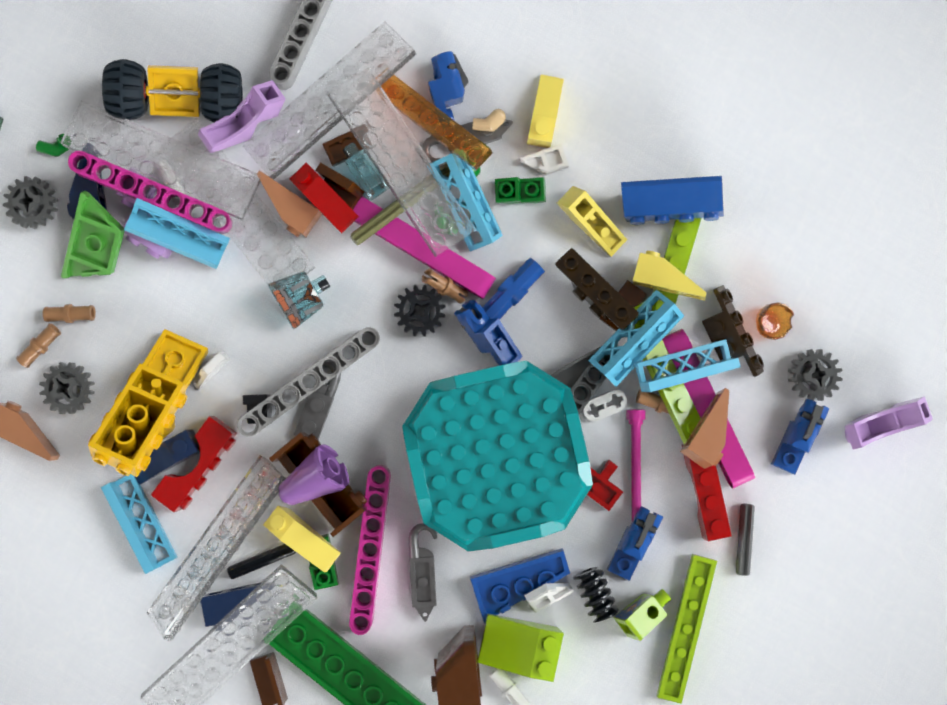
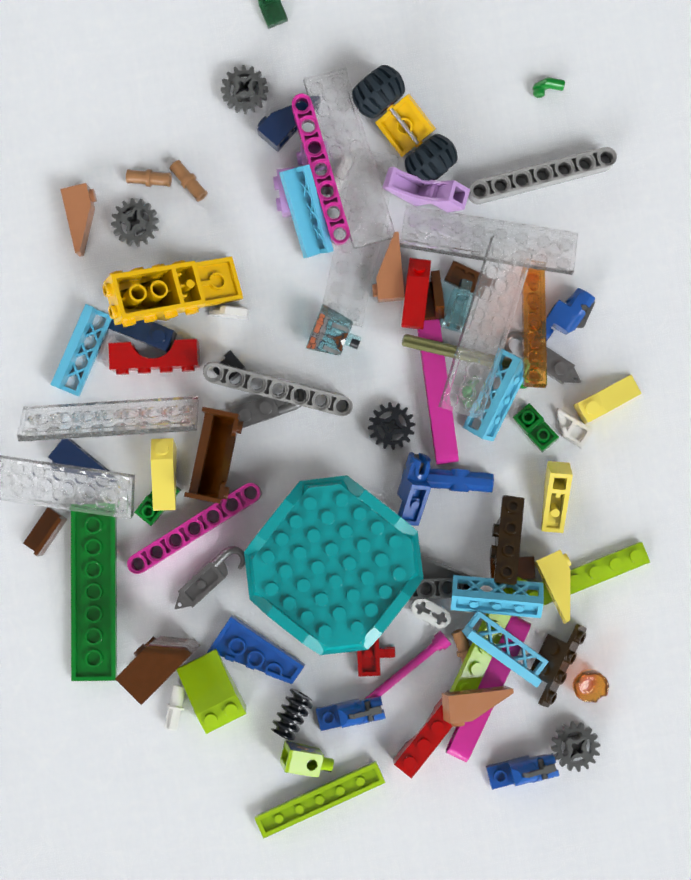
camera: 50 degrees right, 0 degrees up
green arm [36,134,72,157] -> none
bright green wing [61,191,125,278] -> none
black axle [227,544,296,579] -> none
medium lavender cone [279,444,349,505] -> none
medium nougat pin [422,268,468,304] -> none
tan arm [472,109,506,132] -> none
white tile [524,583,573,613] -> none
blue slope [621,176,724,225] -> none
dark grey axle [736,503,755,576] -> none
lavender arch [845,396,933,450] -> none

